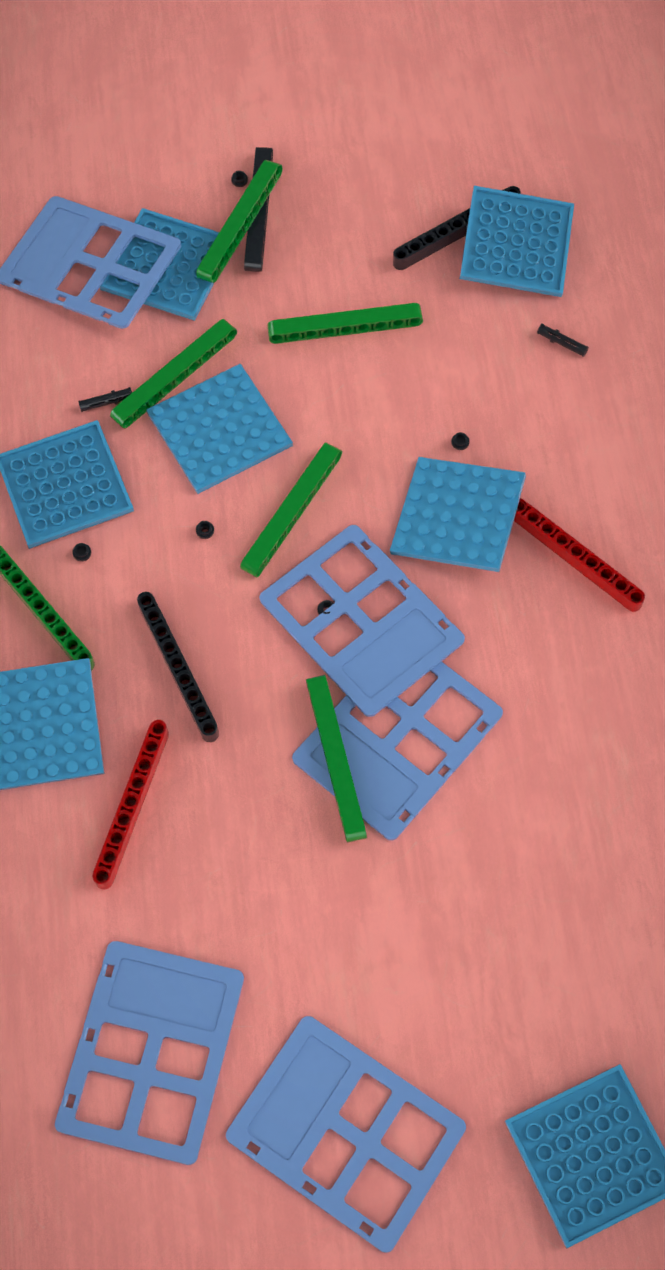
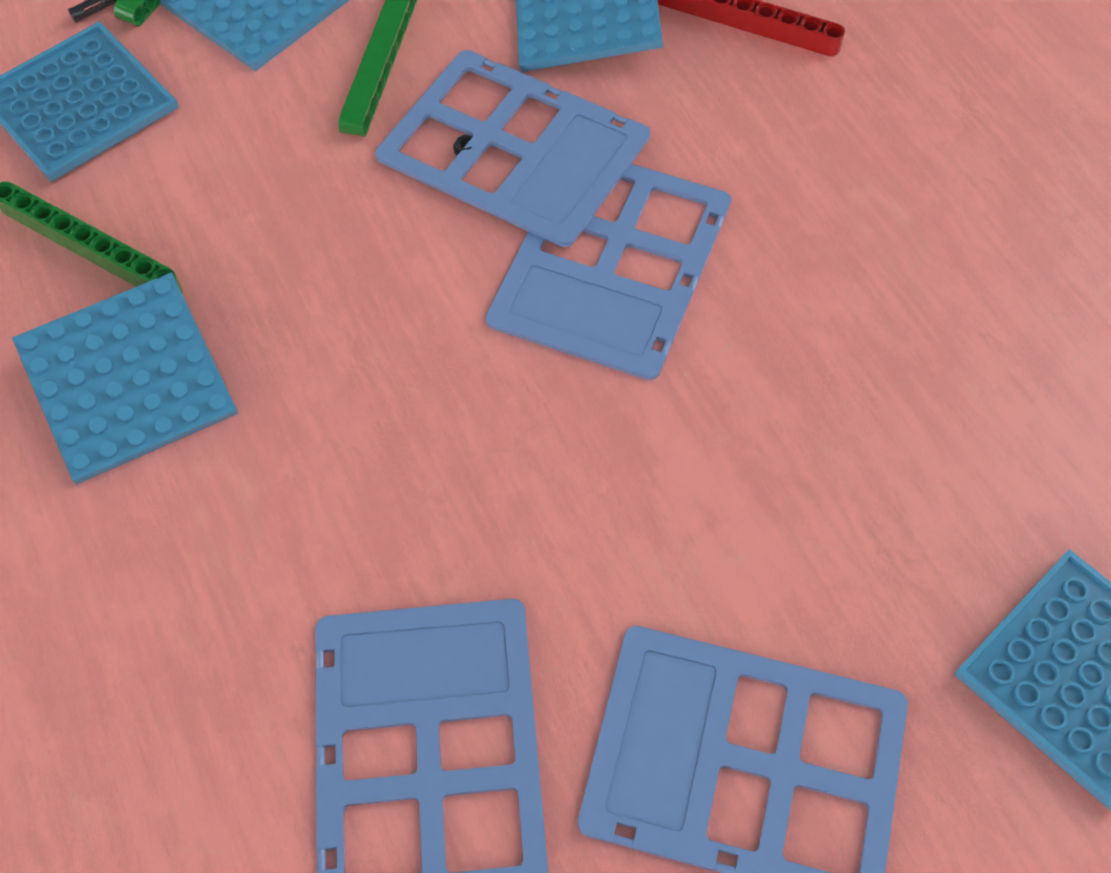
camera: 20 degrees left, 5 degrees down
black plate [73,543,92,561] -> none
red beam [92,719,169,890] -> none
black beam [137,592,219,742] -> none
black plate [196,521,214,539] -> none
green beam [306,675,367,843] -> none

